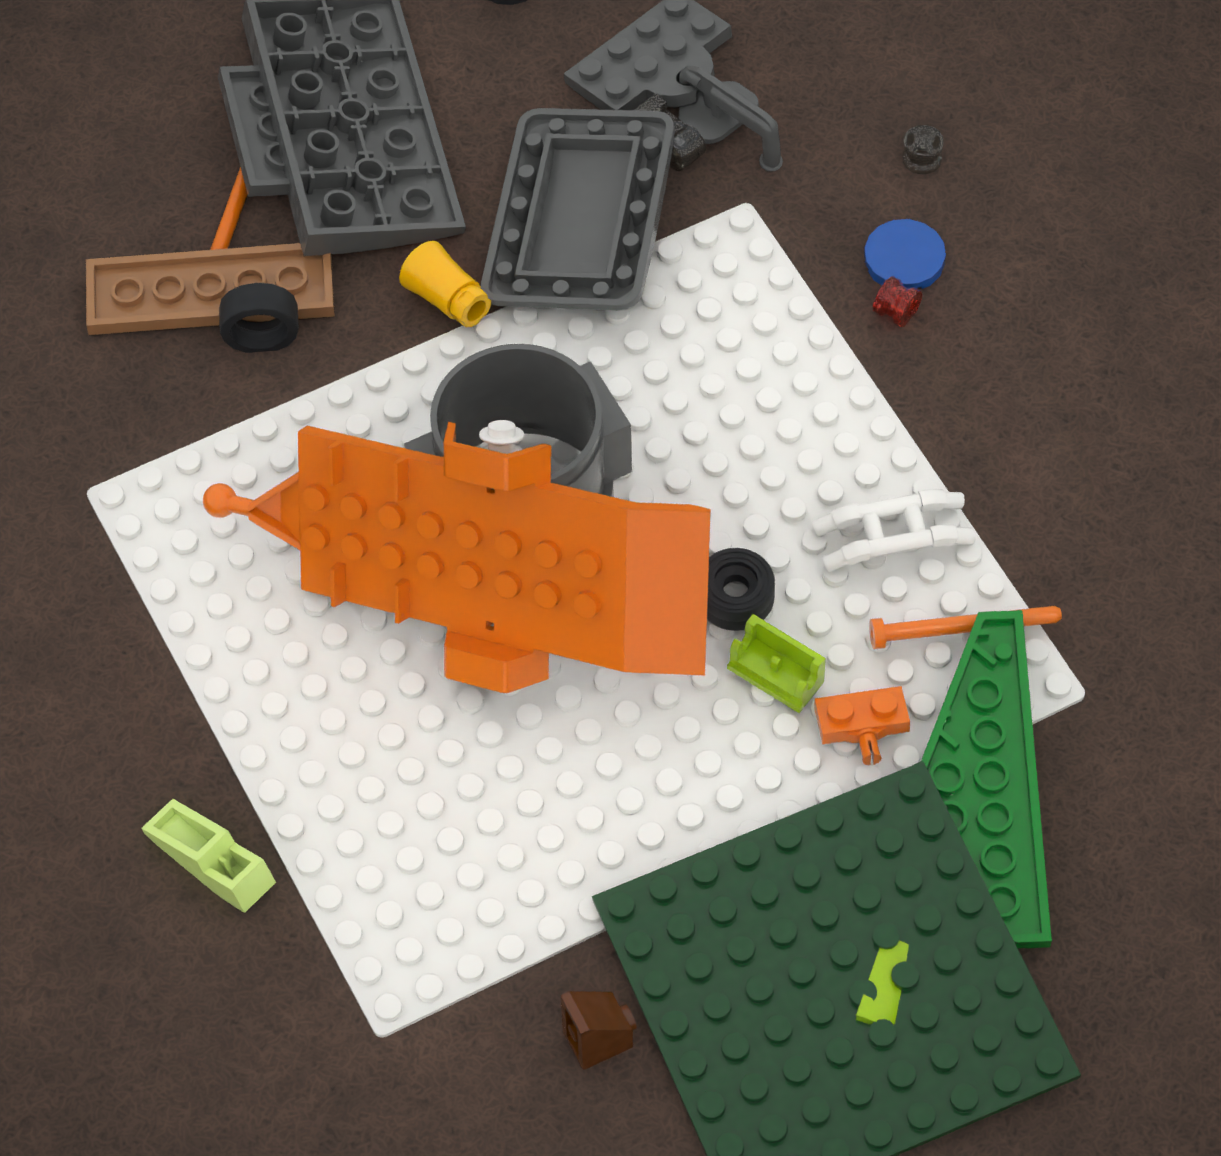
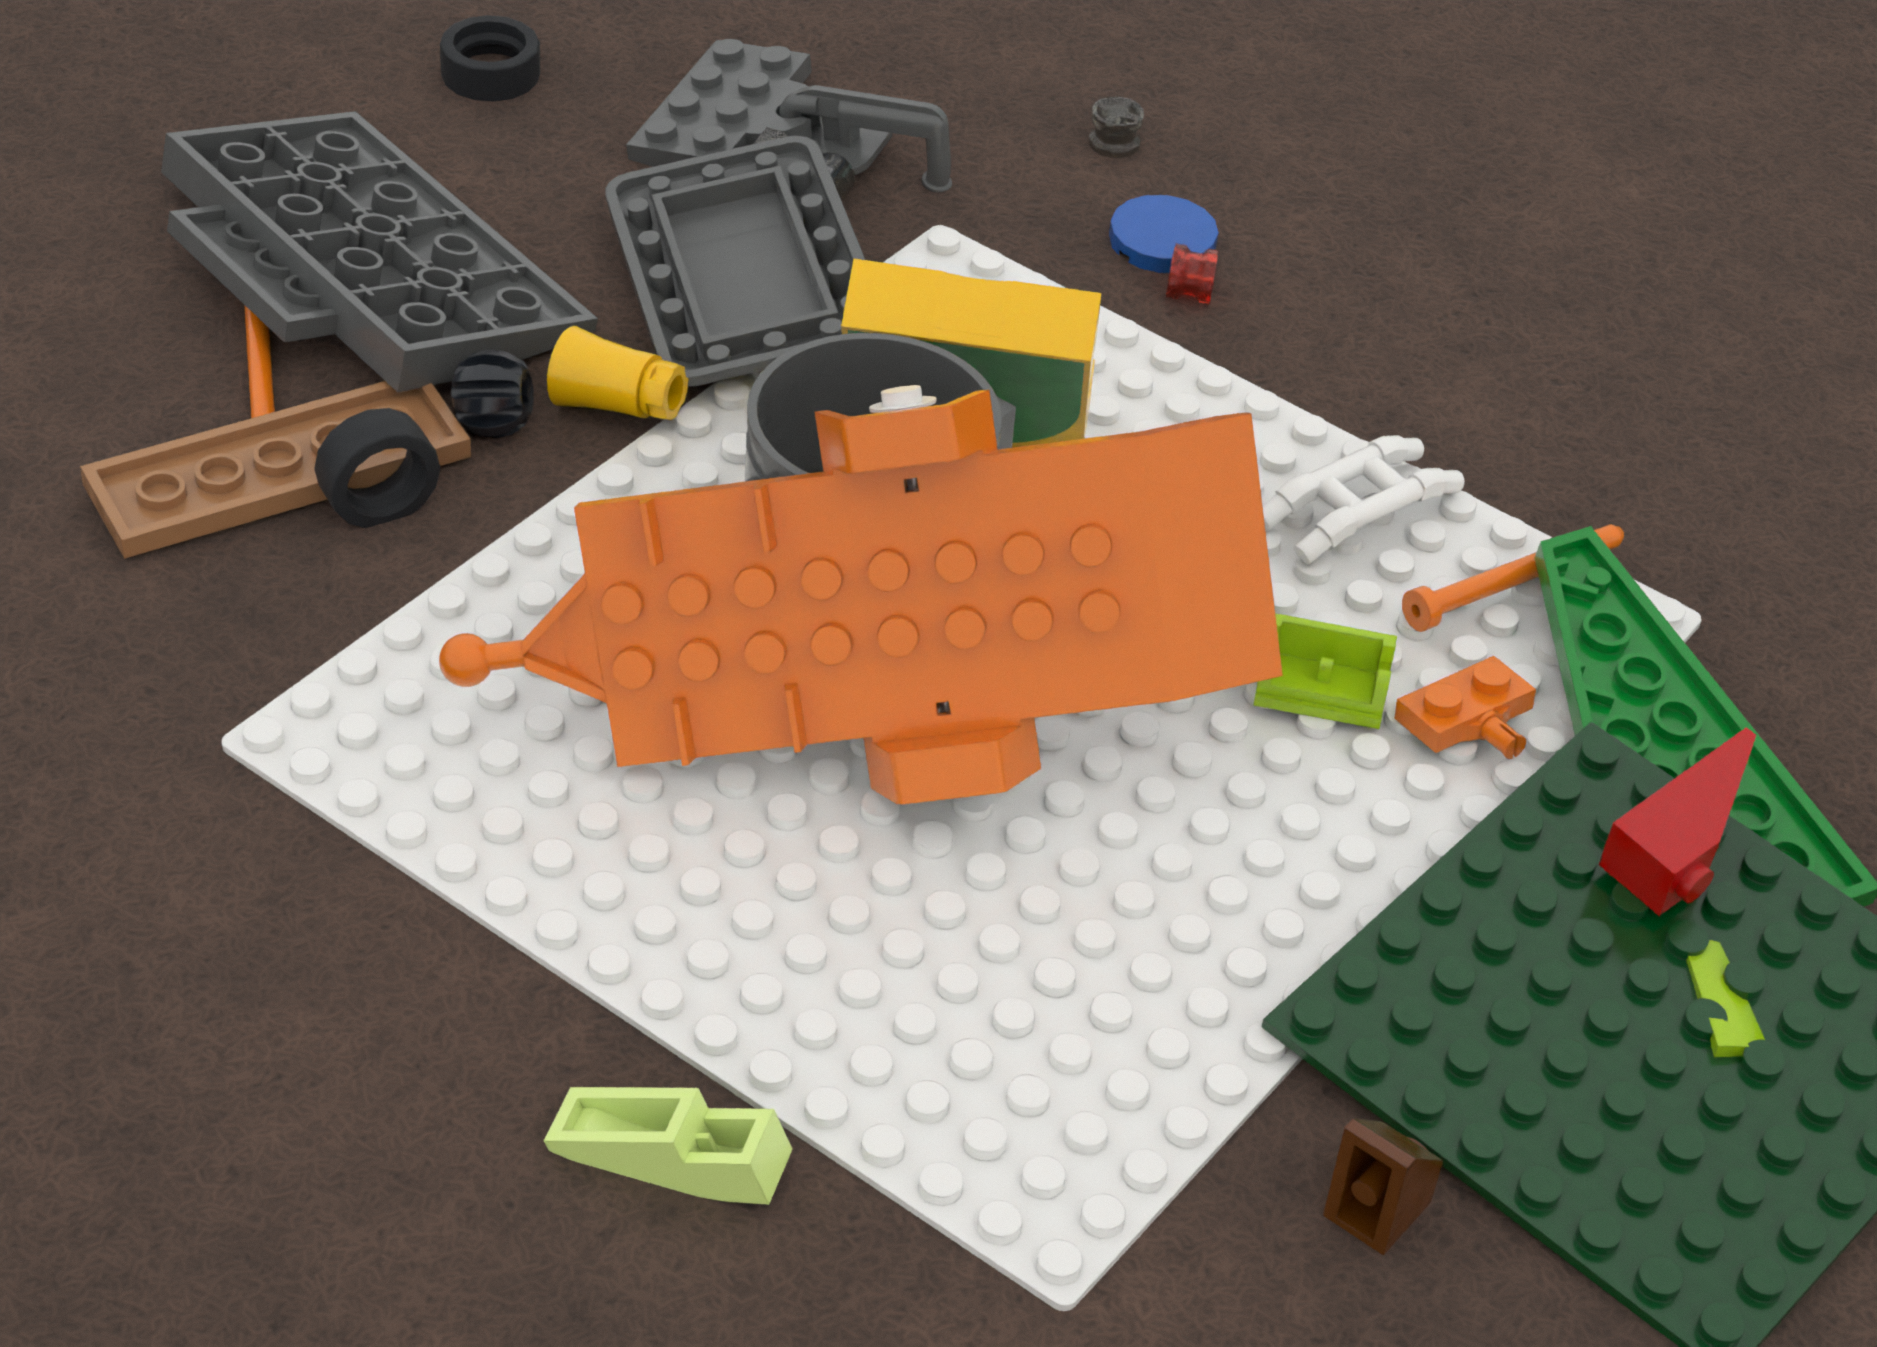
camera: 30 degrees left, 15 degrees down
none -> black piece [451,349,534,439]
none -> yellow tile [841,259,1102,448]
none -> red slope [1599,727,1756,916]

